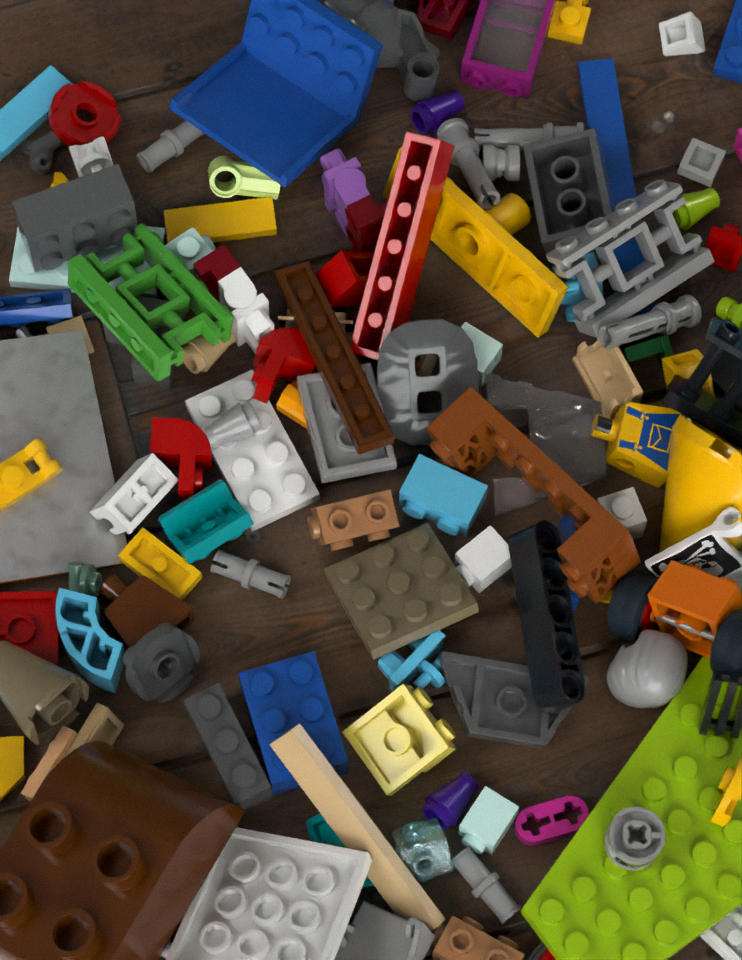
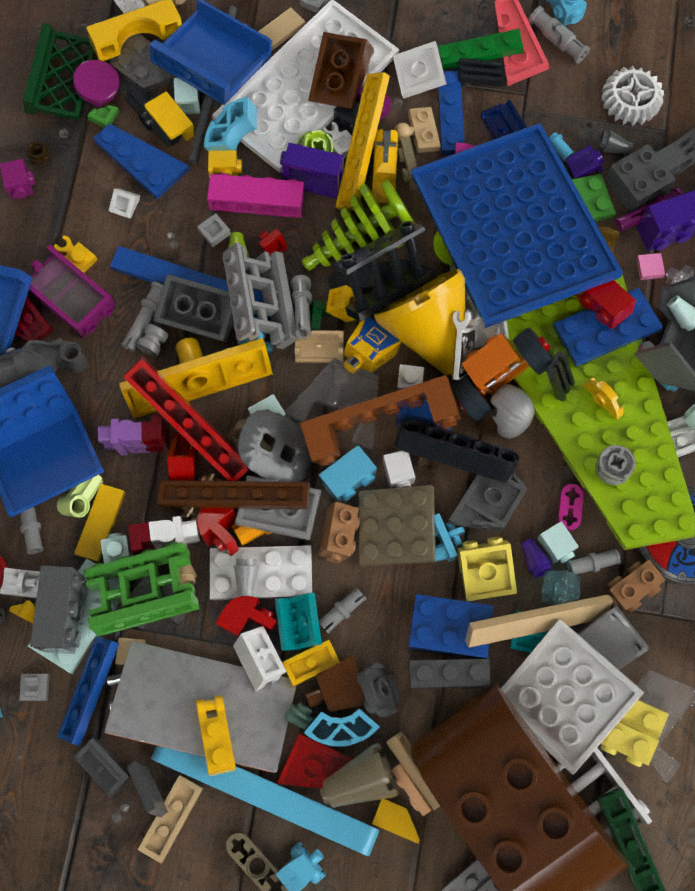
camera: 65 degrees left, 5 degrees up
dark purple cone [410,90,465,135] -> none
light grey pin [437,118,501,210] -> none

